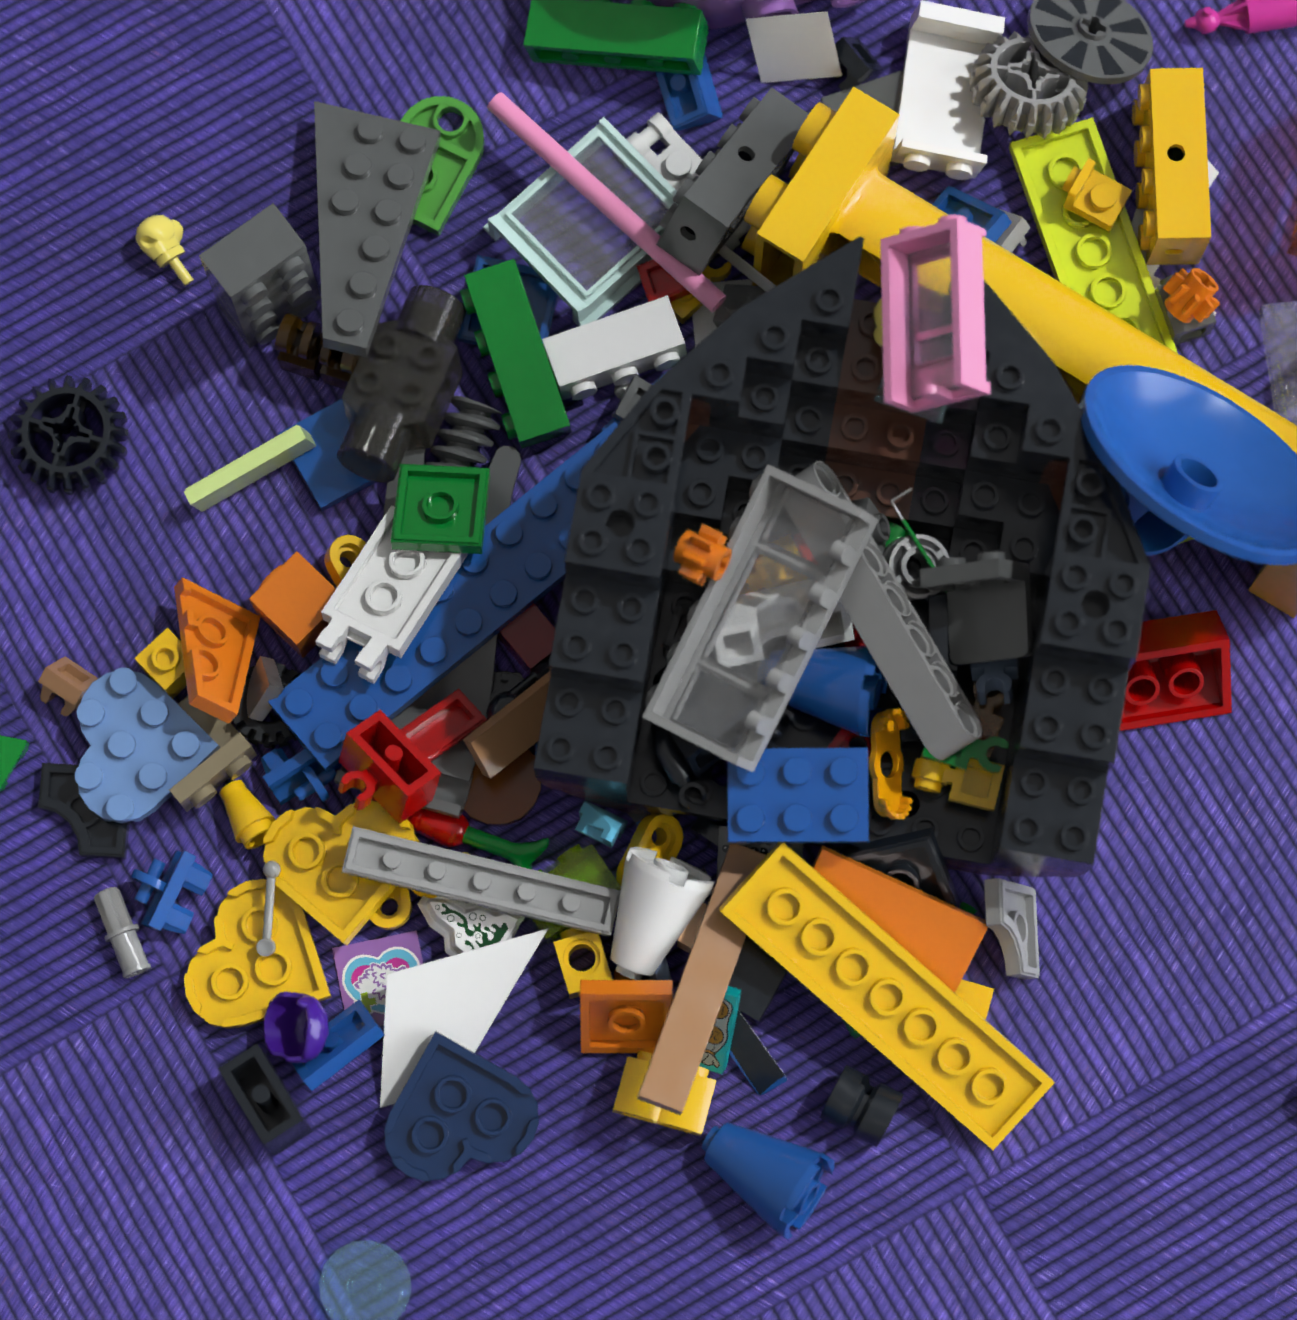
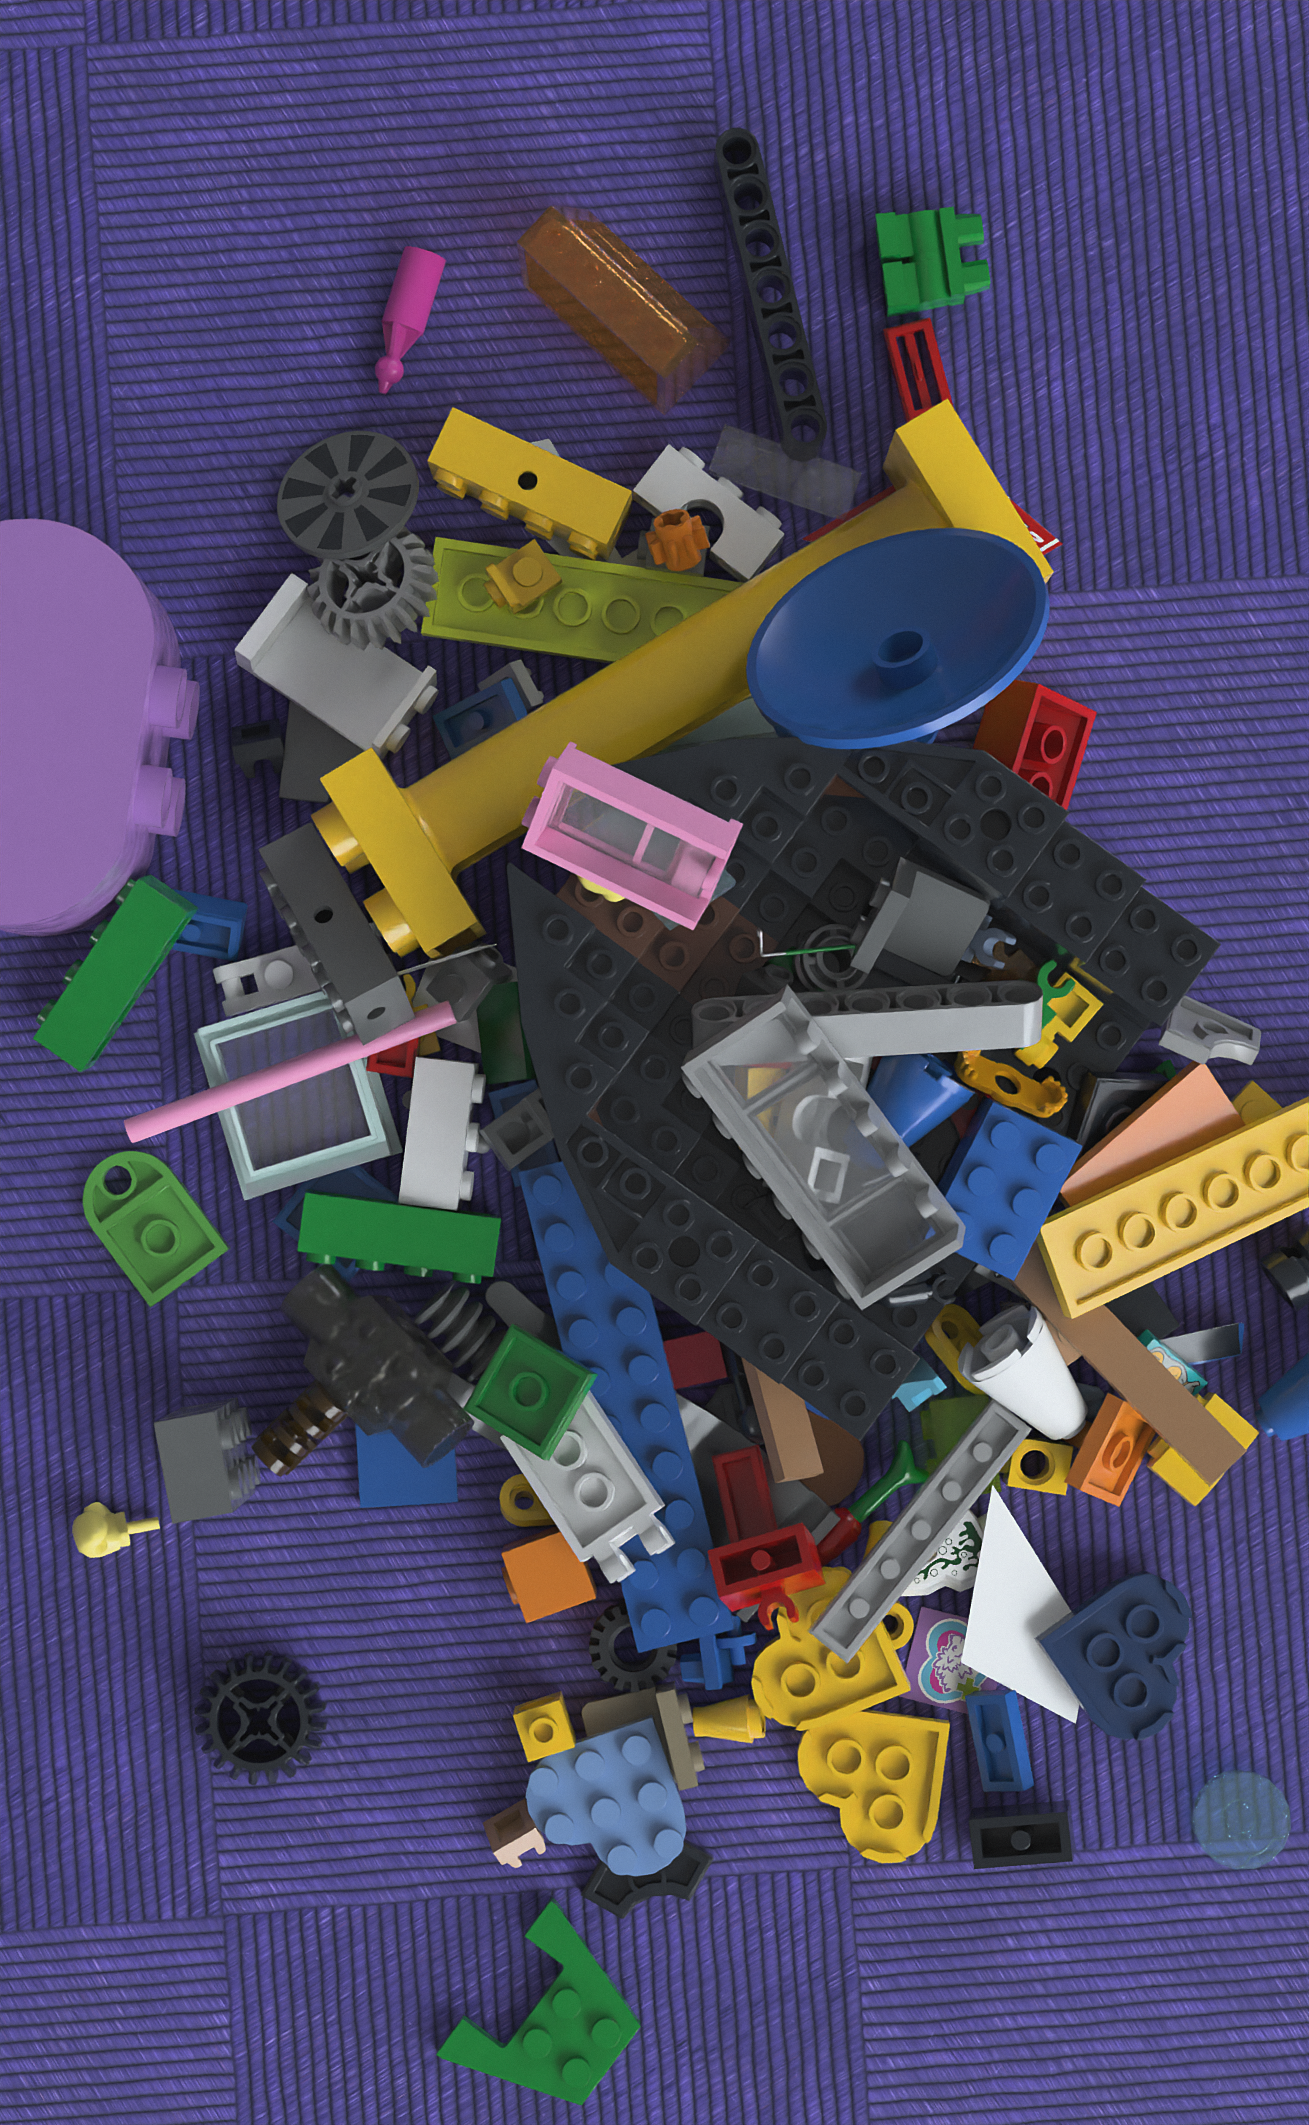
camera: 65 degrees left, 10 degrees up
light grey axle [94,887,151,979] -> none
blue hips [130,850,213,934] -> none
orange wing [174,577,261,724] -> none
yellowish green tile [184,425,316,512] -> none
flat silver tile [247,656,284,721] -> none
light grey hinge [256,861,281,957] -> none
dark purple hair [263,992,329,1063] -> none
dark grey wing [314,101,441,358] -> none
orange gear [673,524,732,586] -> none
white sticker [746,11,842,83] -> none
none -> white arch [633,444,785,583]

